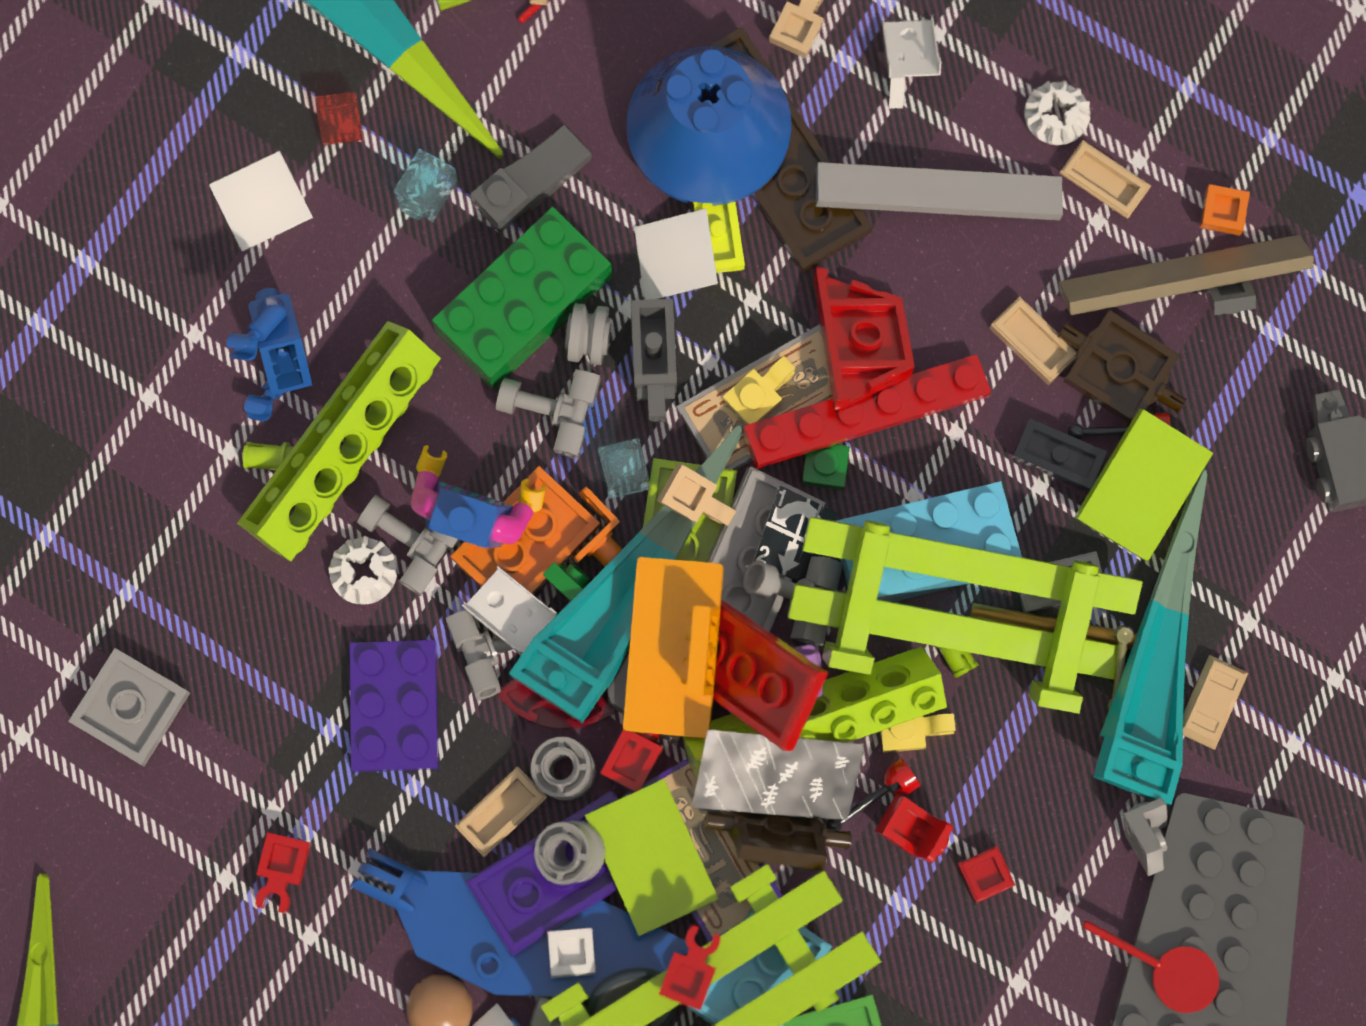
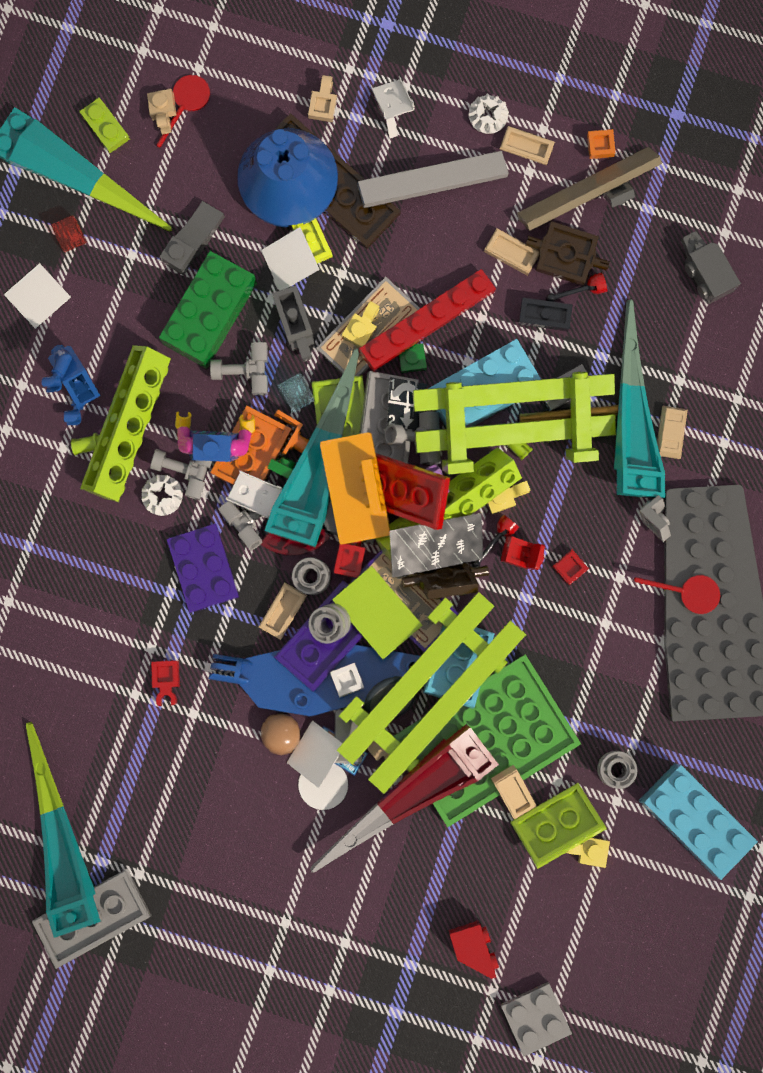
camera: 15 degrees left, 5 degrees up
light grey plate [68,648,190,767] -> none
clear light blue brick [394,148,458,222] -> none
light grey wheel [565,303,612,365] -> none
tan plate [657,463,736,526] -> none
red plate [659,925,720,1011] -> none
red wing [813,267,915,410] -> none
lime tile [1074,409,1213,562] -> none
olive hinge [1107,625,1133,709] -> none

